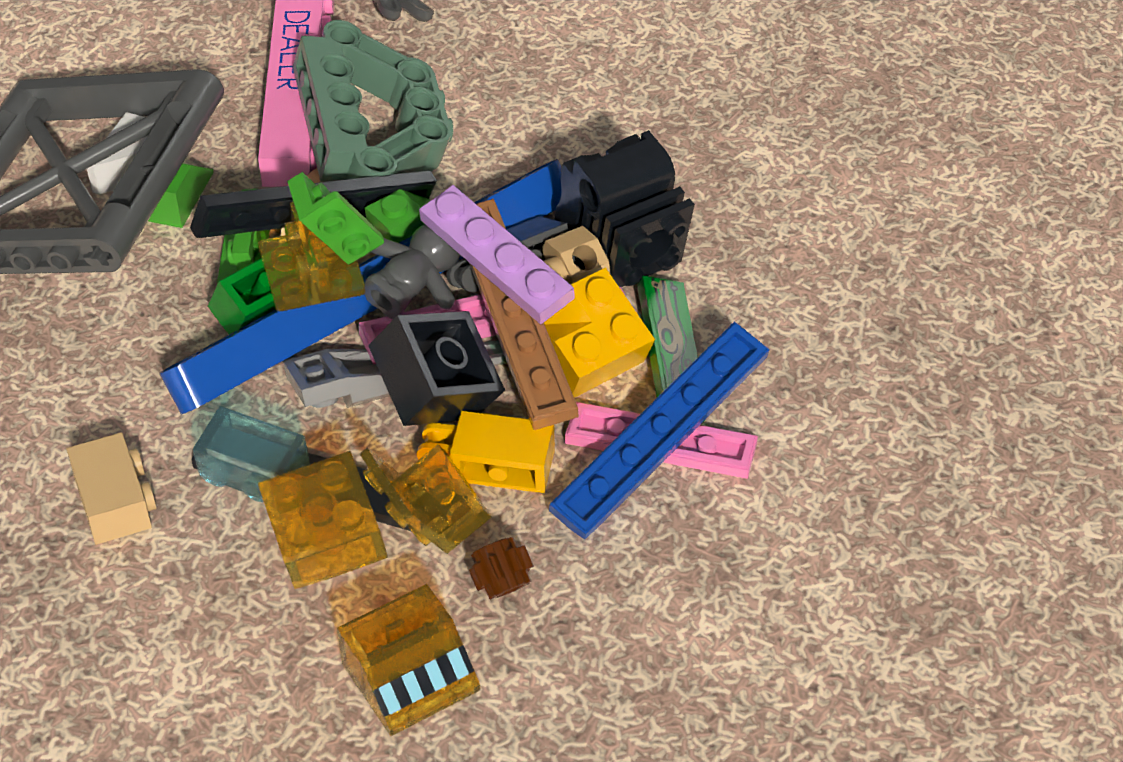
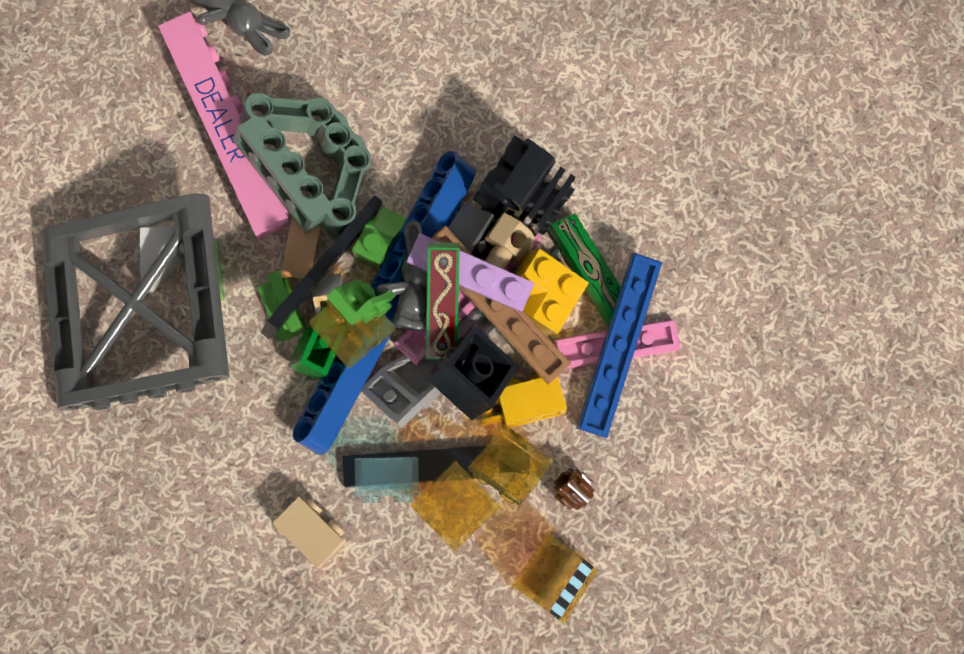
camera: 25 degrees left, 30 degrees up
none -> tile [426,243,460,359]

